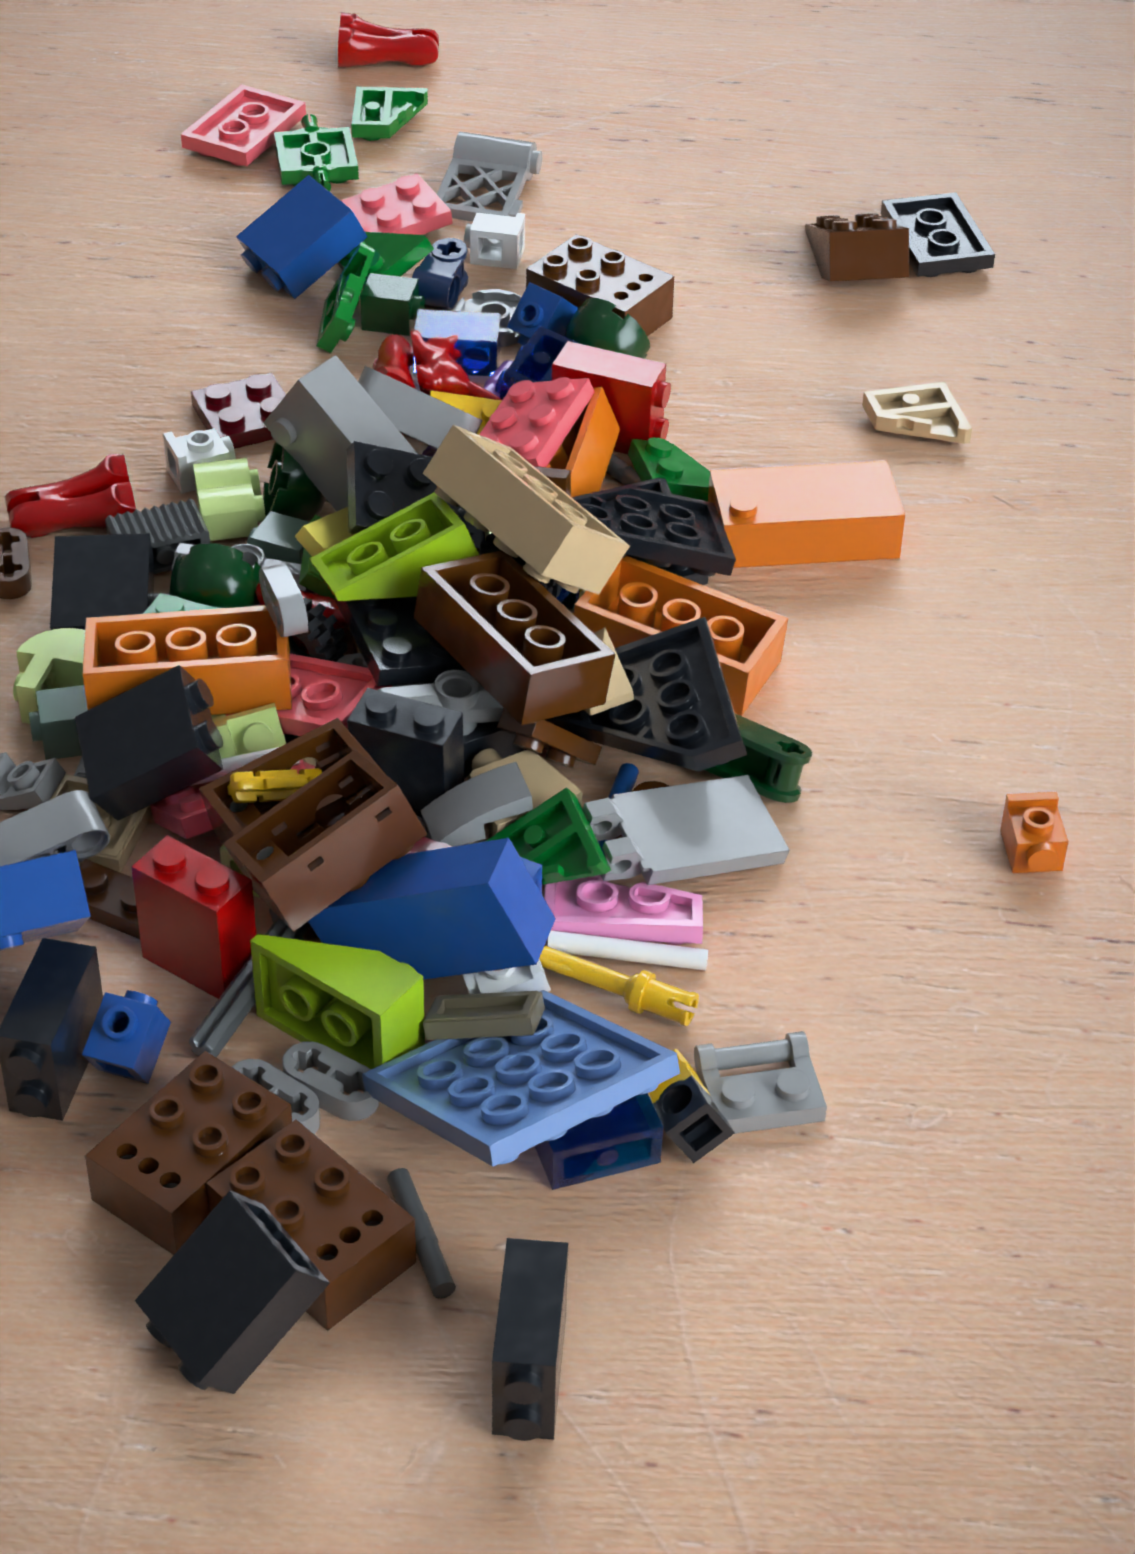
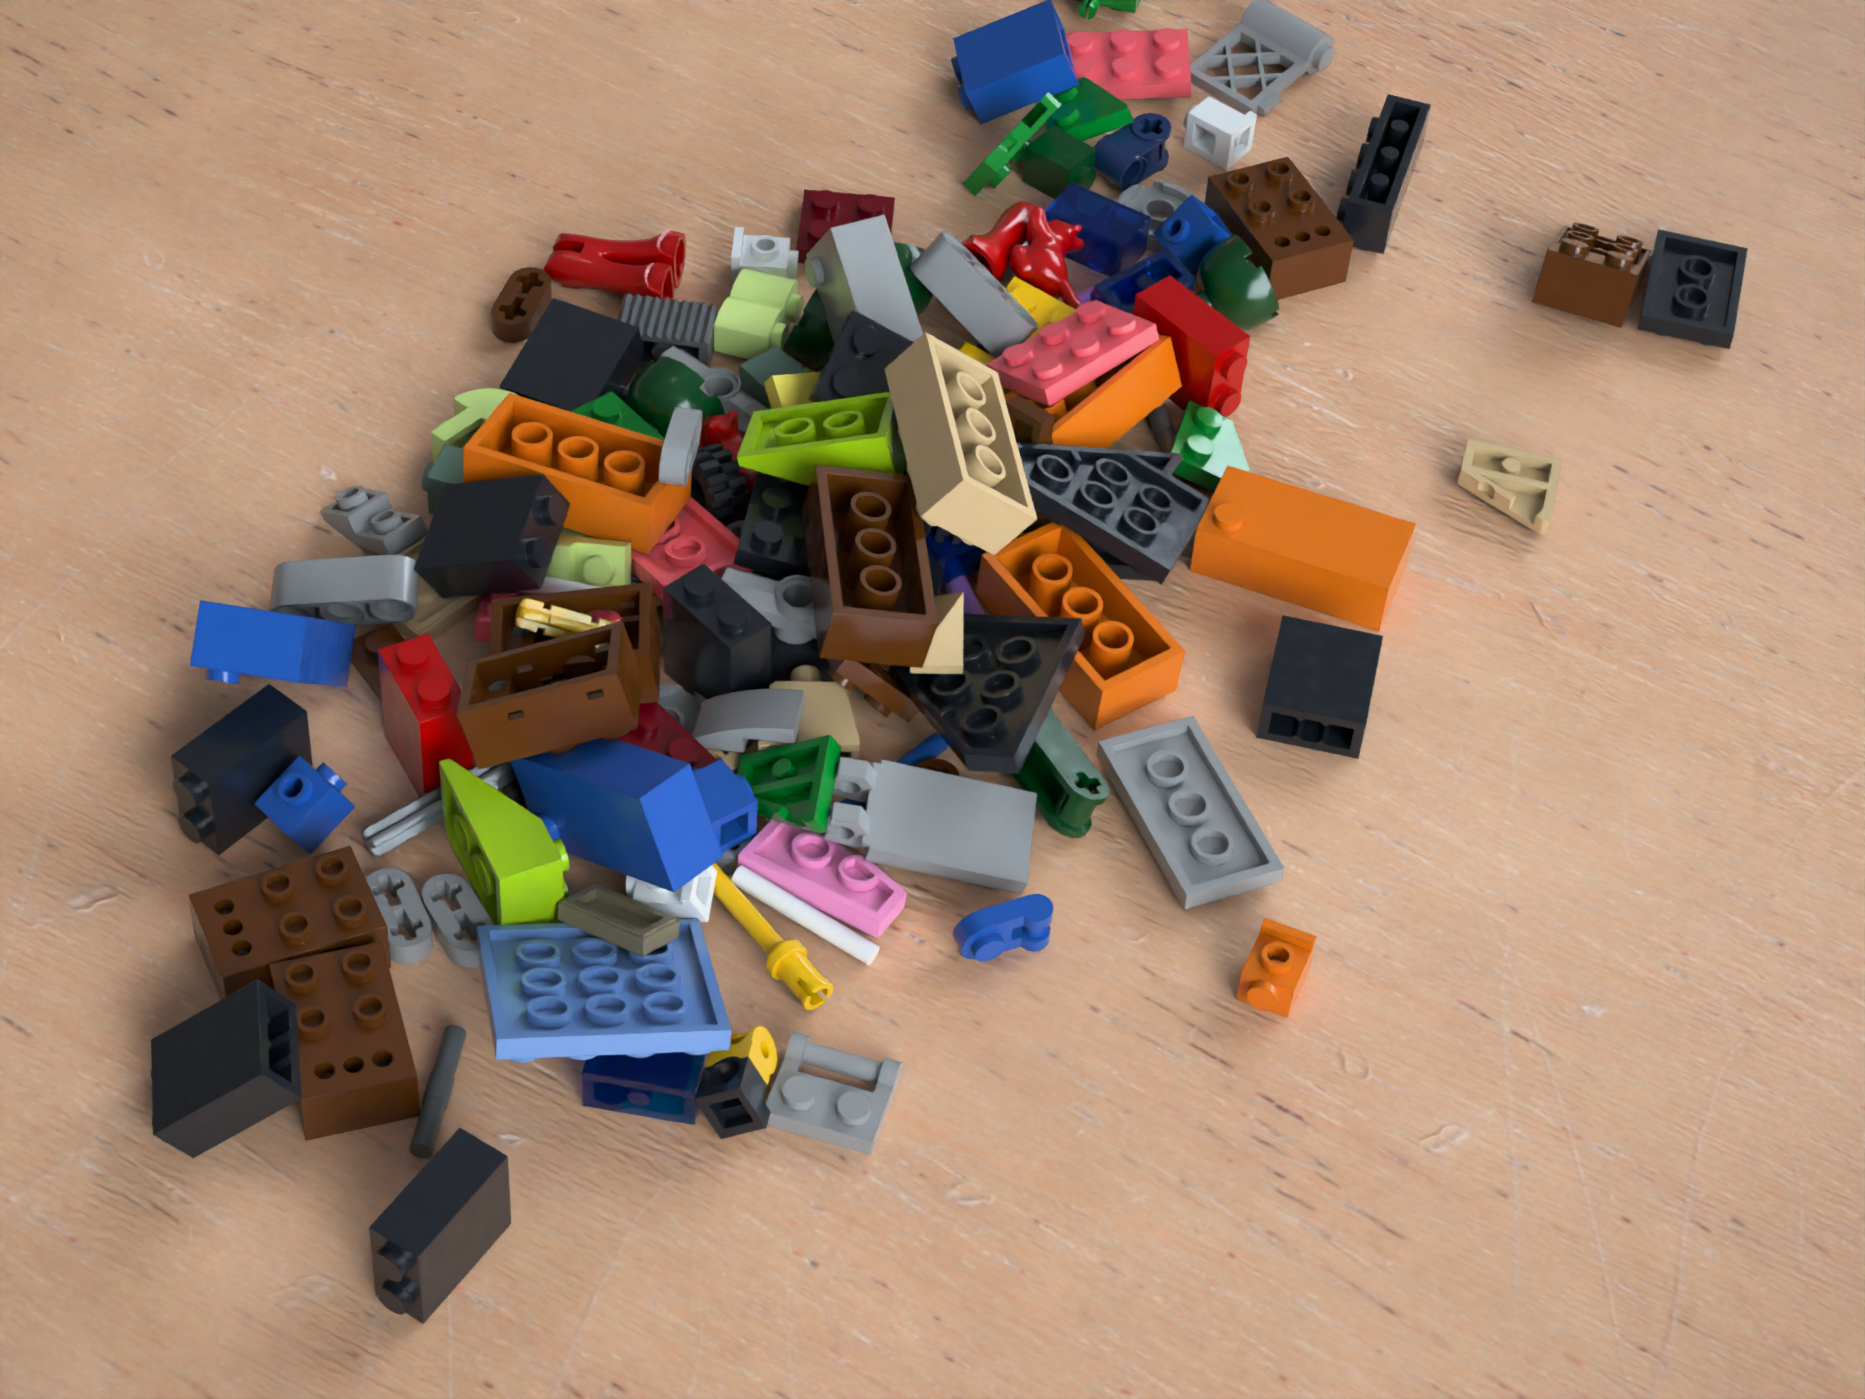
camera: 25 degrees right, 5 degrees up
none -> blue plate [953,894,1053,962]
none -> light grey plate [1096,716,1284,910]
none -> black brick [1256,615,1383,759]
none -> black brick [1336,94,1431,254]

